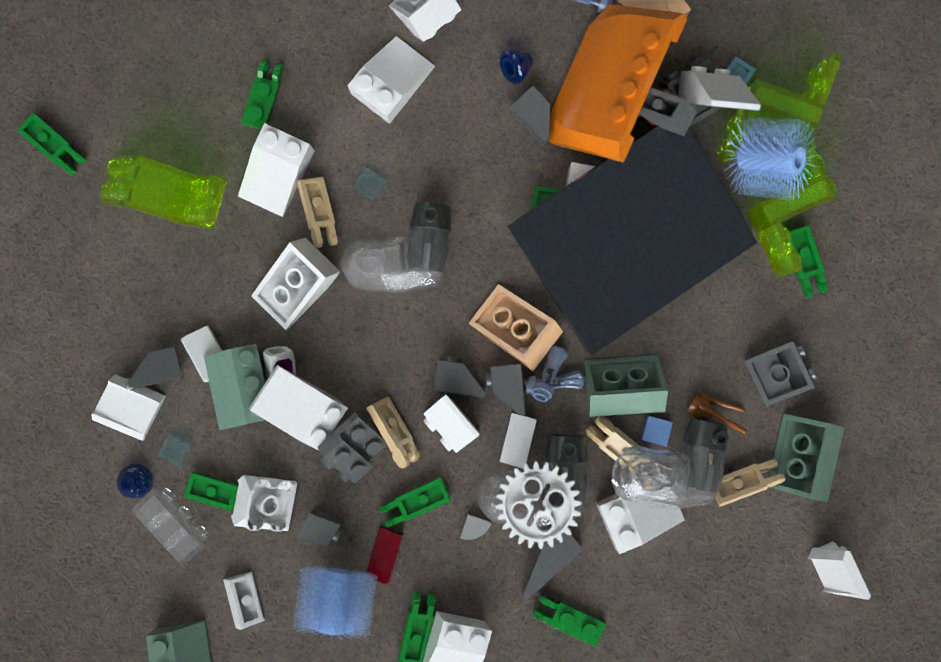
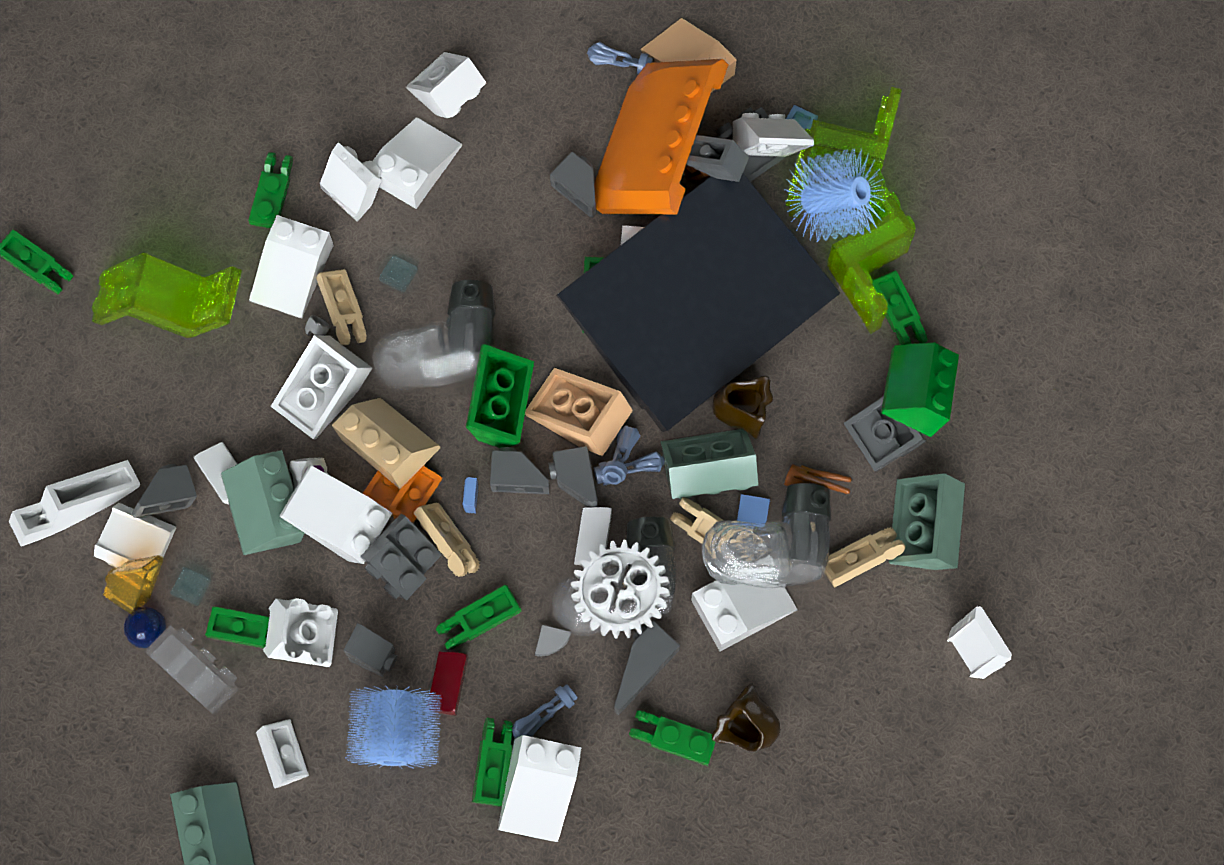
camera: 10 degrees left, 15 degrees down
white slope [423,394,480,453] -> none
clear blue brick [500,49,533,84] -> none
none -> white slope [9,460,140,547]
none -> clear yellow slope [103,555,164,614]
none -> light grey hinge [305,315,330,336]
none -> white slope [320,142,381,221]
none -> tan slope [332,398,440,489]
none -> orange slope [363,465,443,523]
none -> medium blue tile [463,477,478,513]
none -> green slope [466,344,534,448]
none -> sand blue piece [512,684,577,738]
none -> dark brown piece [712,376,773,439]
none -> dark brown piece [712,683,781,752]
none -> green slope [881,342,959,437]

